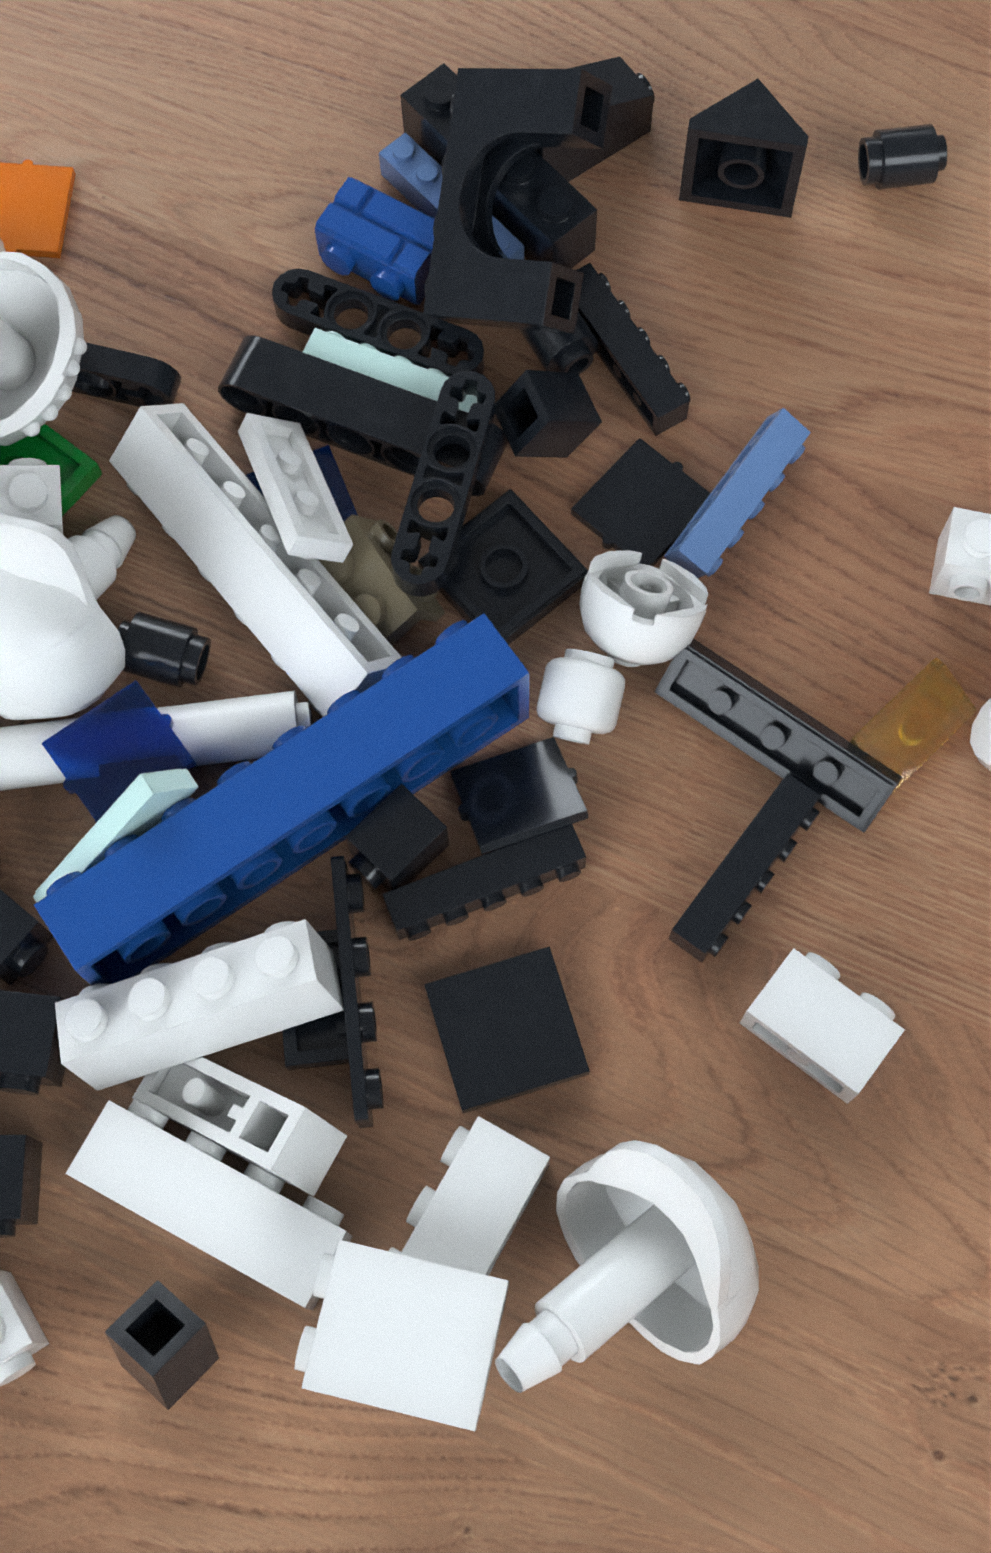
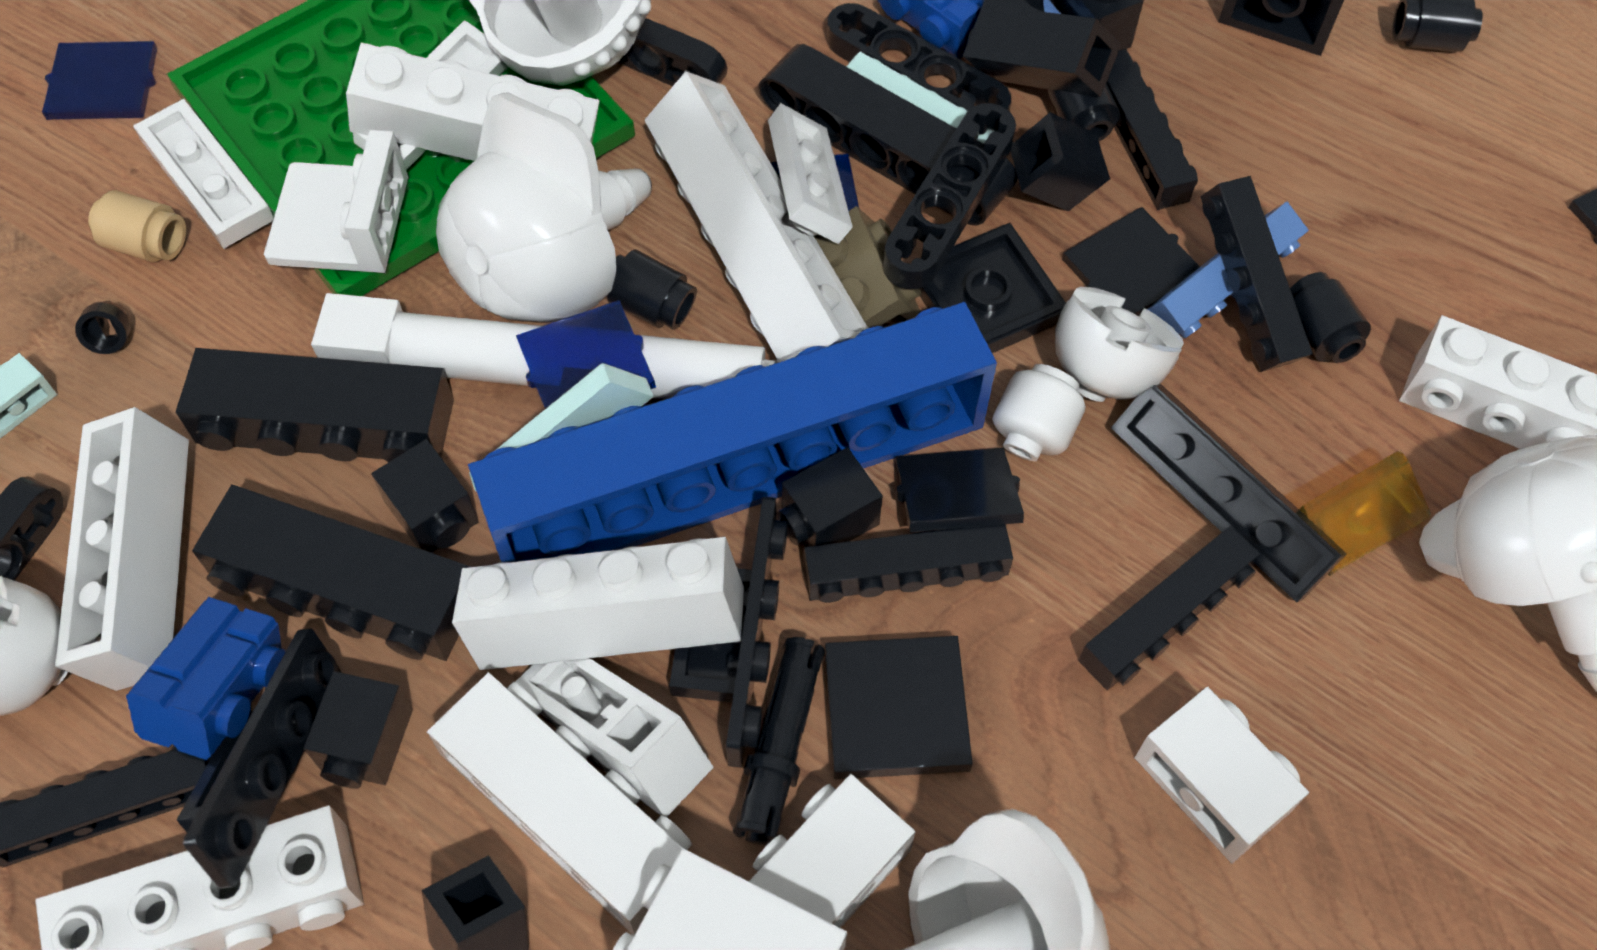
camera: 10 degrees right, 10 degrees down
none -> black pin [733,637,825,845]
none -> black piece [1200,176,1313,372]
none -> black brick [1290,272,1371,363]

